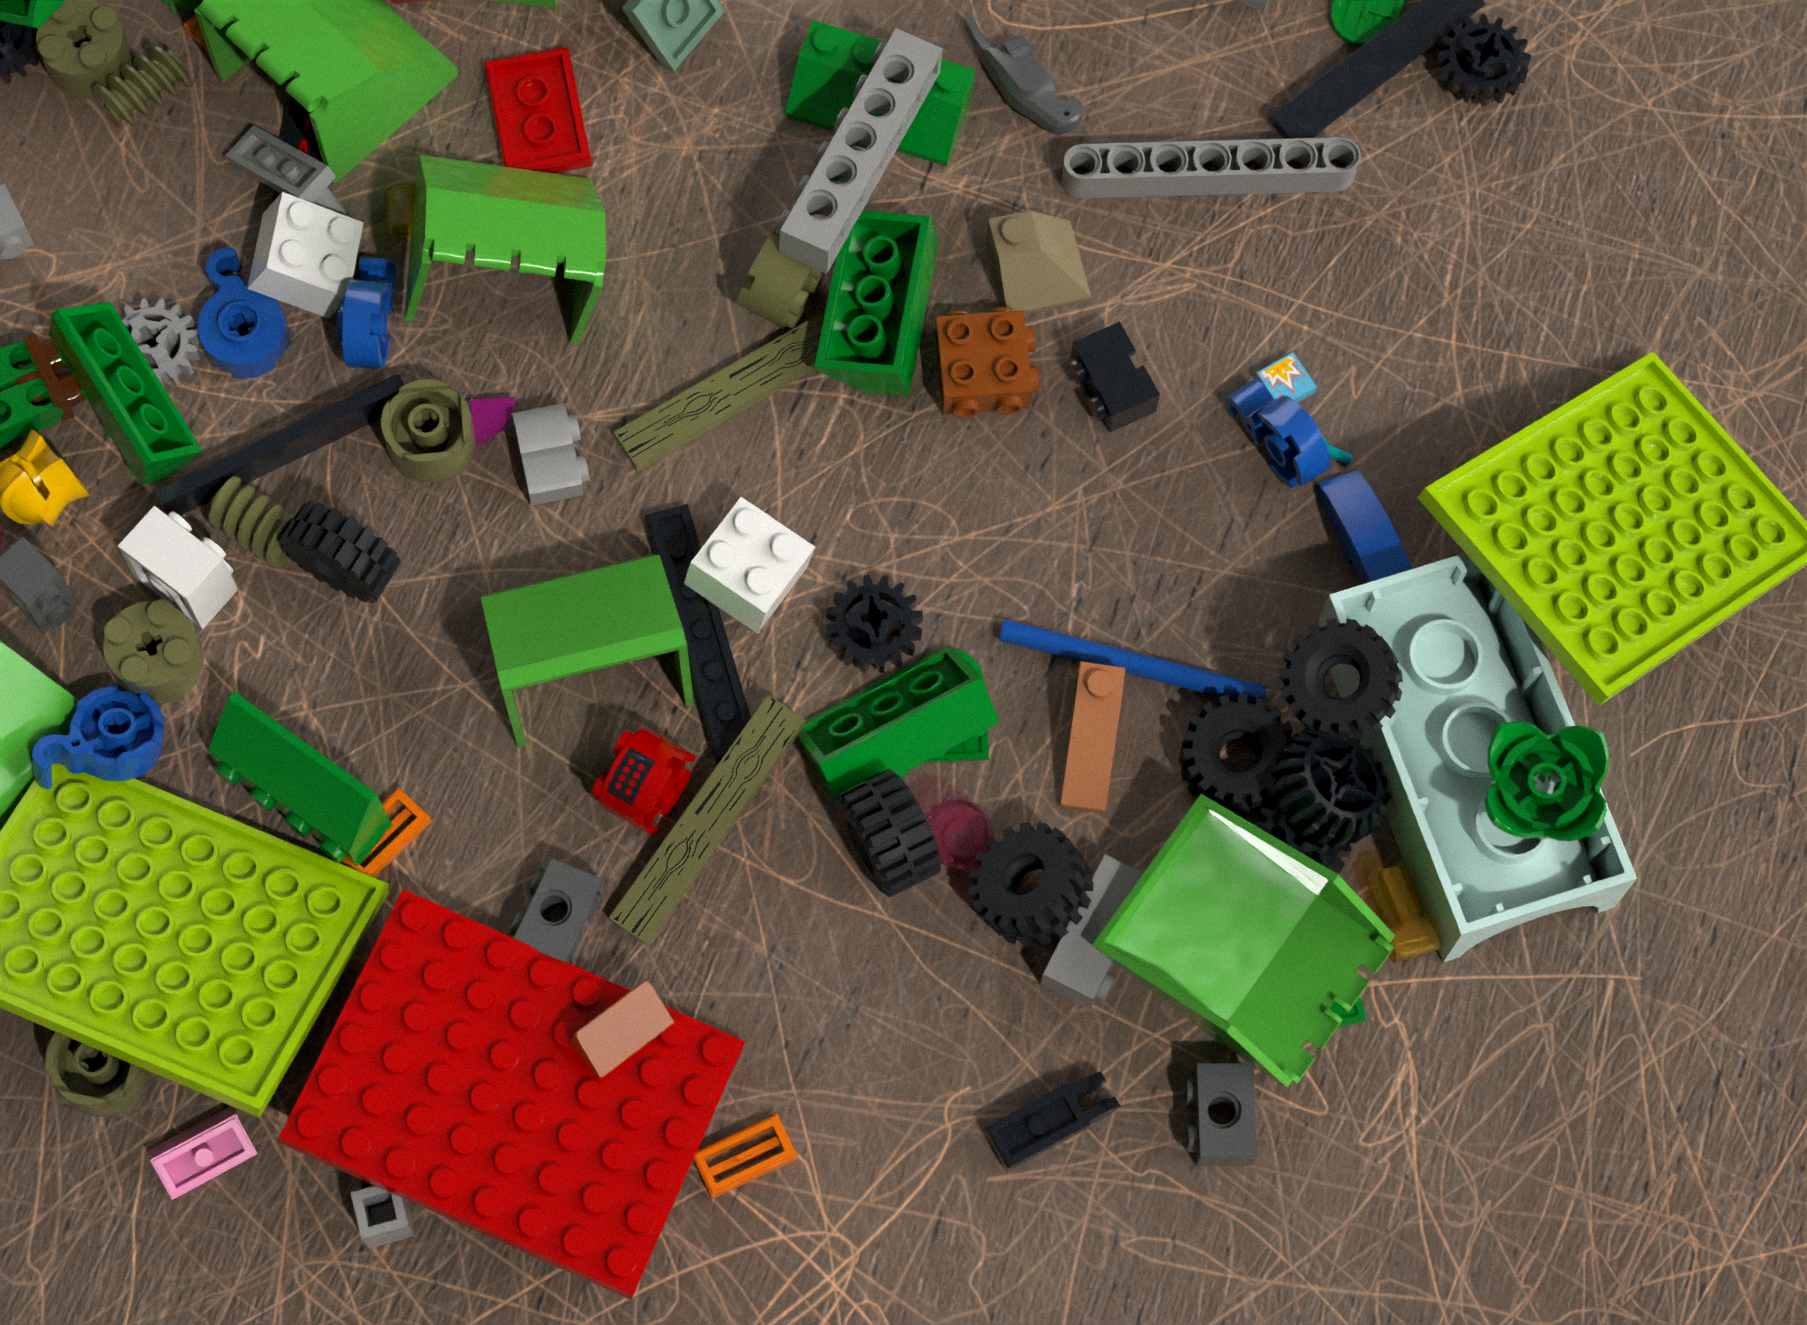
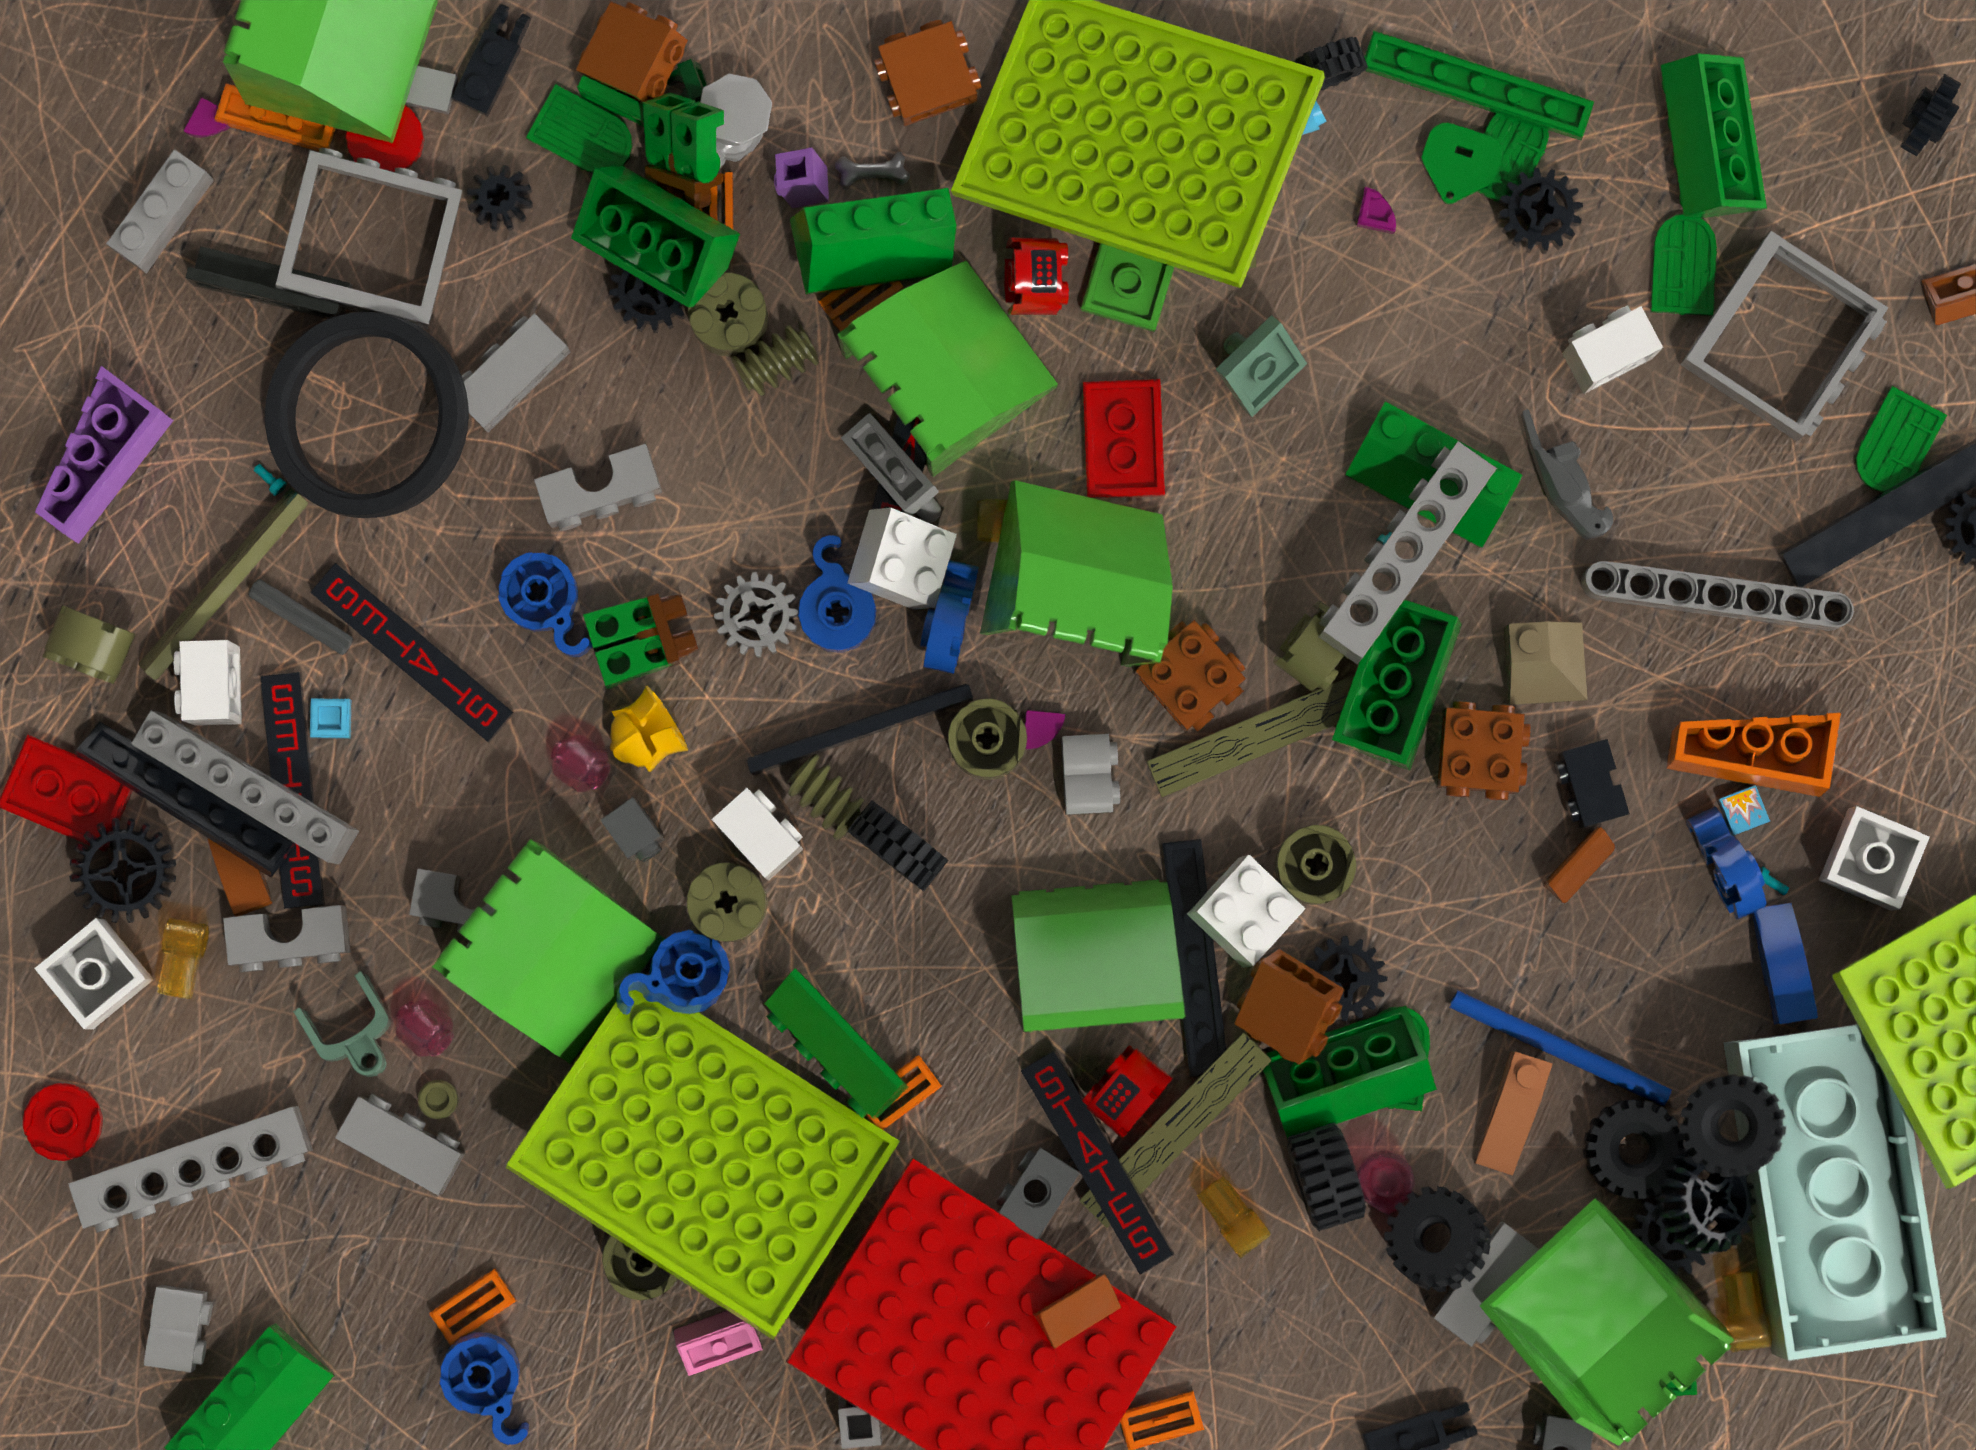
camera: 15 degrees right, 15 degrees up
green slope [49,302,203,485] -> none
green brick [1484,721,1609,841] -> none
none -> black tile [1021,1051,1175,1275]
none -> dark orange brick [1135,620,1246,732]
none -> clear yellow piece [1197,1176,1272,1259]
none -> dark orange brick [1234,949,1344,1065]
none -> olive brick [1275,825,1356,905]
none -> dark orange slope [1543,827,1615,903]
none -> orange wedge [1666,713,1841,797]
none -> white brick [1819,806,1930,911]

